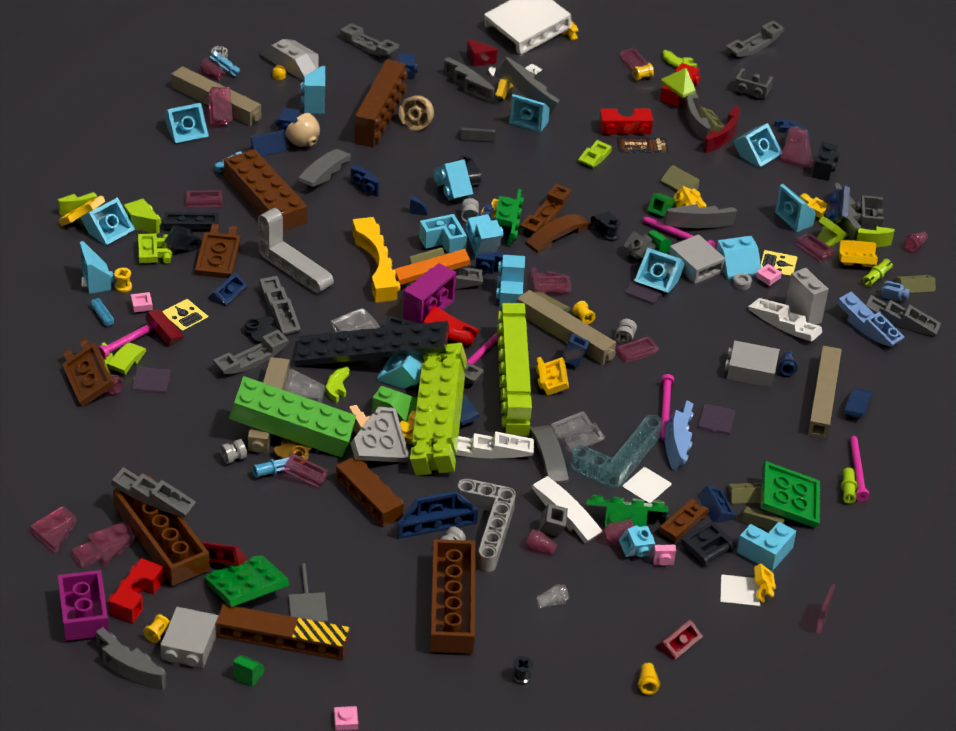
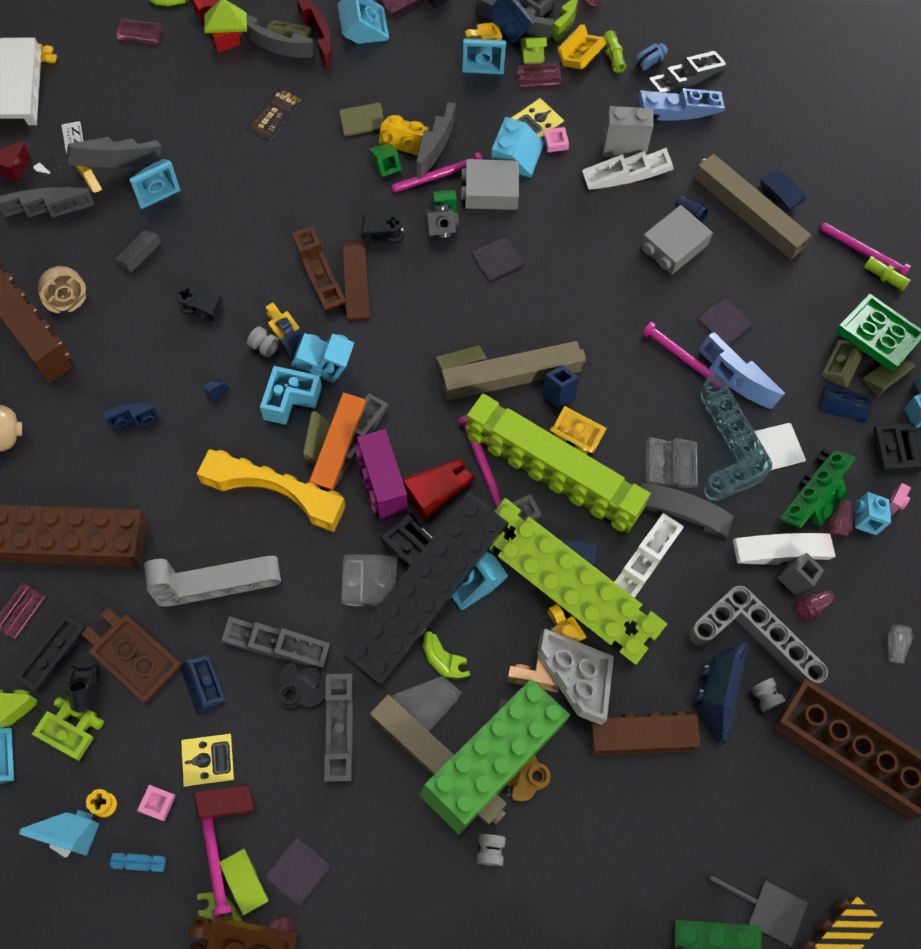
camera: 55 degrees left, 25 degrees up
dark azure axle [252,458,293,478] -> none
clear pink tile [283,453,328,488] -> none
dark grey slope [298,149,351,187] -> none
bright green slope [372,386,418,422] -> none
medium azure brick [433,160,473,201] -> none
dark blue slope [475,253,515,274] -> none
green bracket [494,189,524,247] -> none
medium azure brick [496,255,525,307] -> none
clear pink wing [531,267,572,293] -> none
yellow bush [572,301,596,325] -> none
lime slope [578,140,612,168] -> none
red arch [599,109,653,134] -> none
light grey wheel [614,319,637,345] -> none
clear pink tile [616,336,659,363] -> none
yellow bush [633,63,654,81] -> none
medium azure slope [634,248,685,293] -> none
reddish brown plate [659,499,709,542] -> none
light grey tile [733,273,752,290] -> none
olive slope [895,275,935,293] -> none

